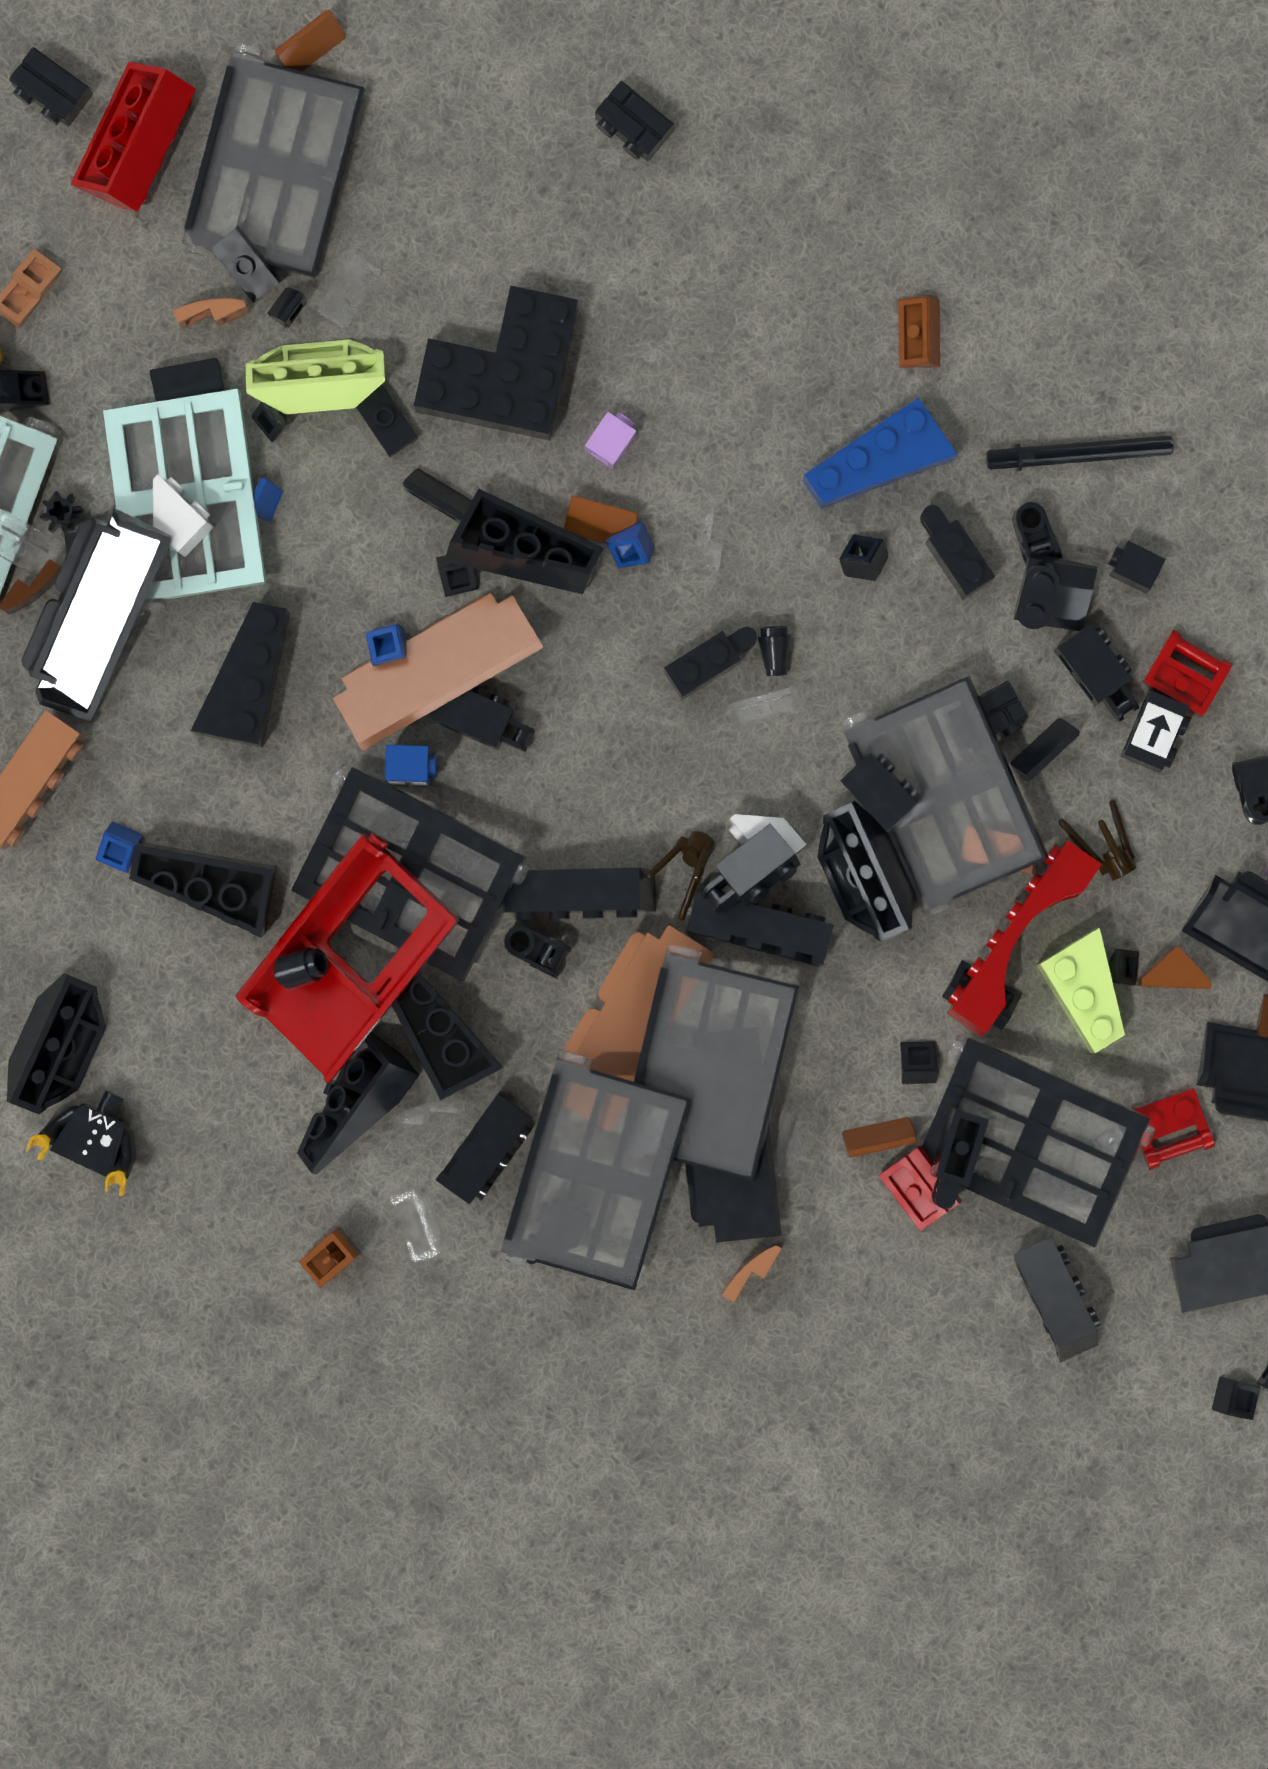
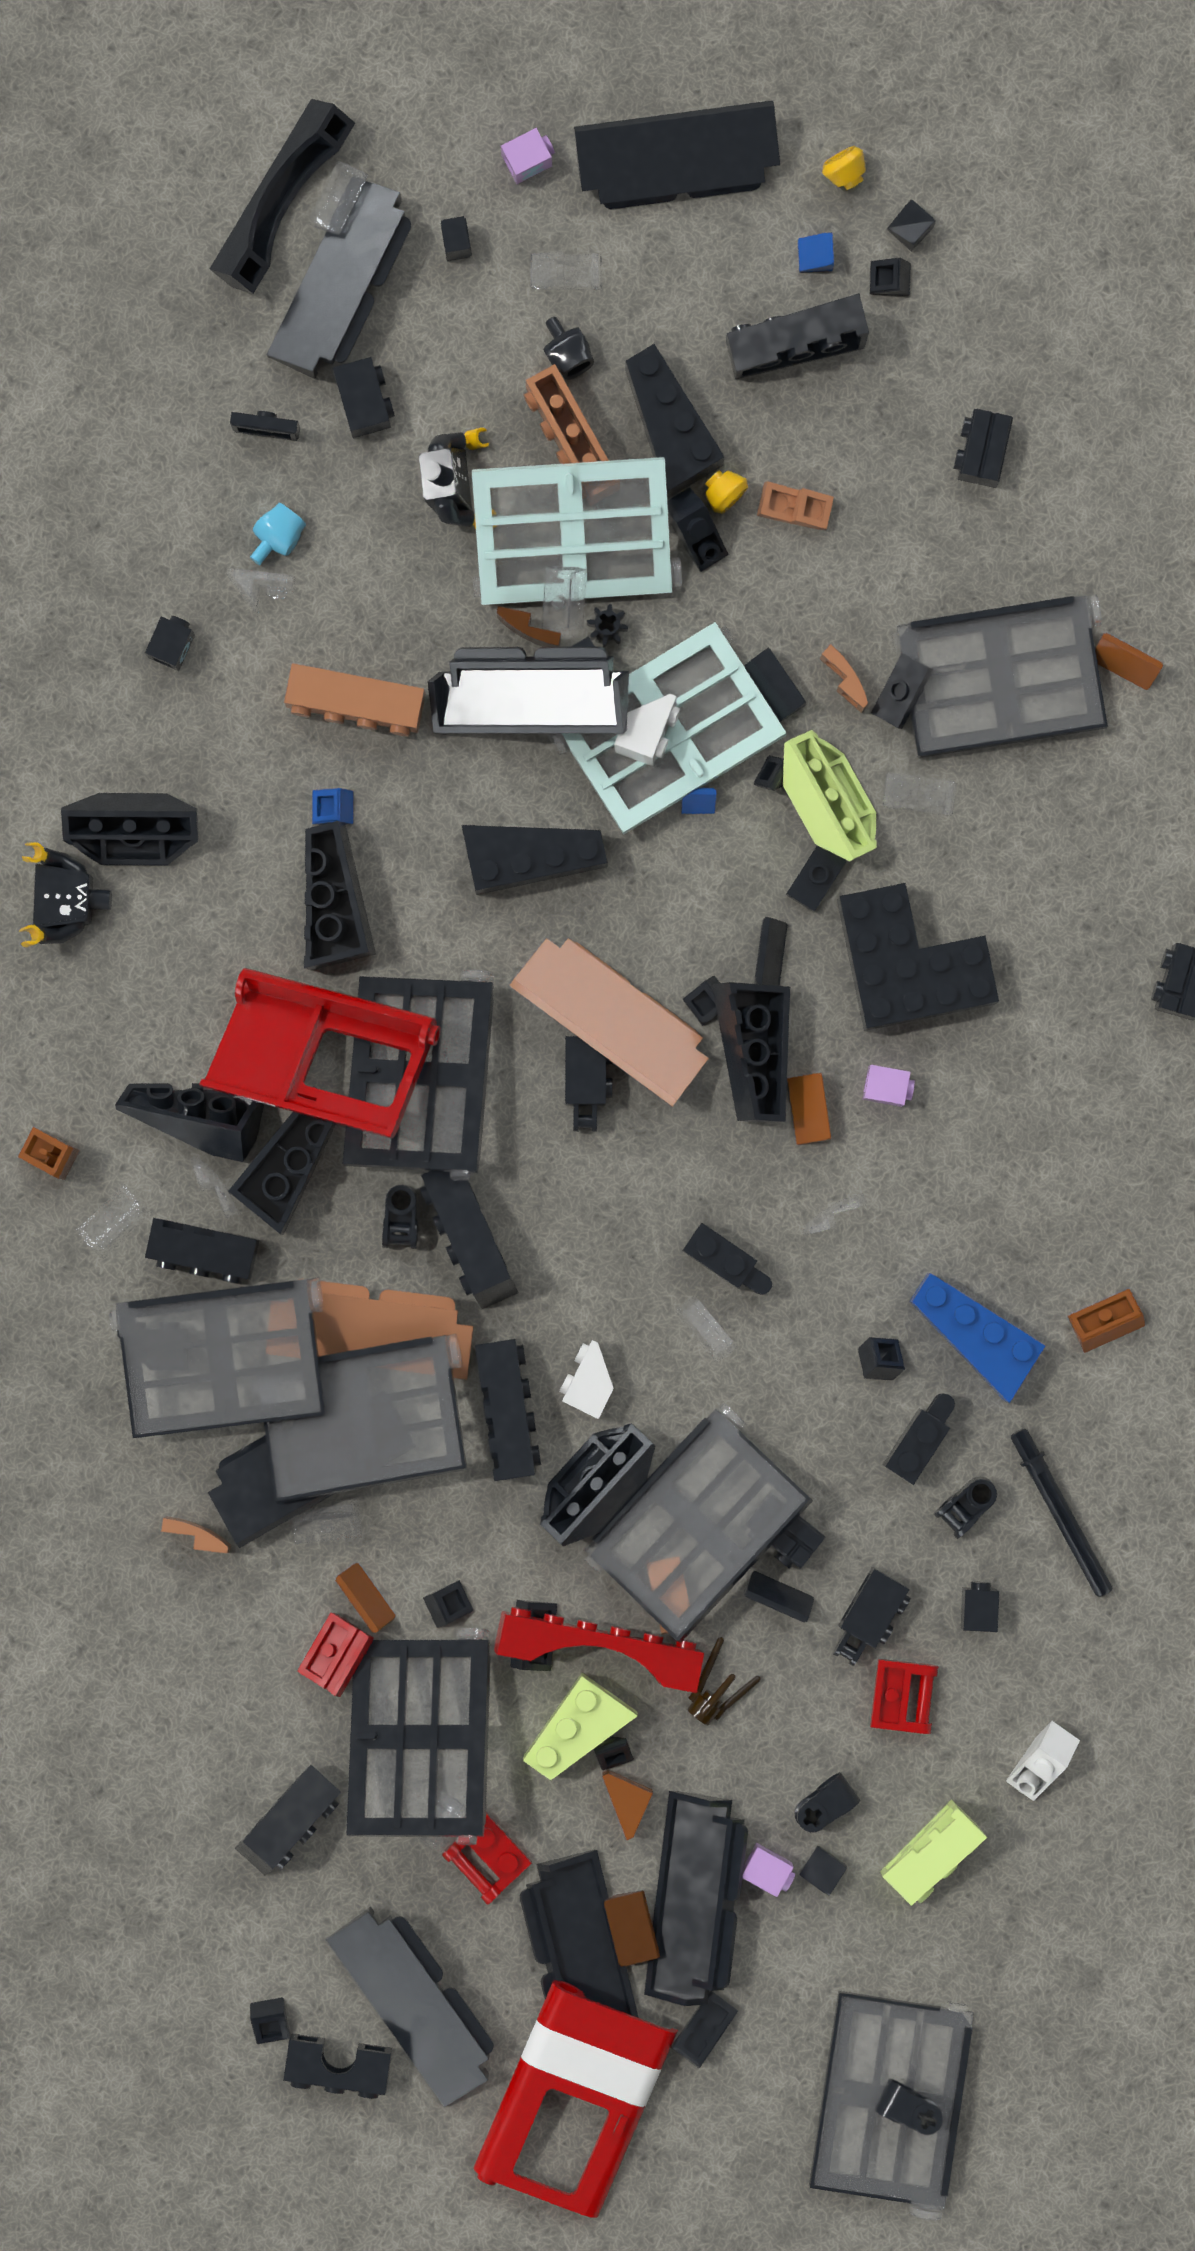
camera: 70 degrees right, 0 degrees up
red slope [70,62,196,212] -> none
black slope [267,287,307,328] -> none
black brick [274,947,328,990] -> none
blue slope [365,624,406,666] -> none
blue brick [385,745,438,786] -> none
blue slope [606,522,654,569] -> none
dark brown plant [646,831,715,920] -> none
brick [701,823,801,913] -> none
black cone [757,626,792,676] -> none
black brick [840,752,920,832] -> none
black brick [929,1107,989,1209] -> none
black slope [1013,552,1097,631] -> none
brick [1120,691,1191,773] -> none

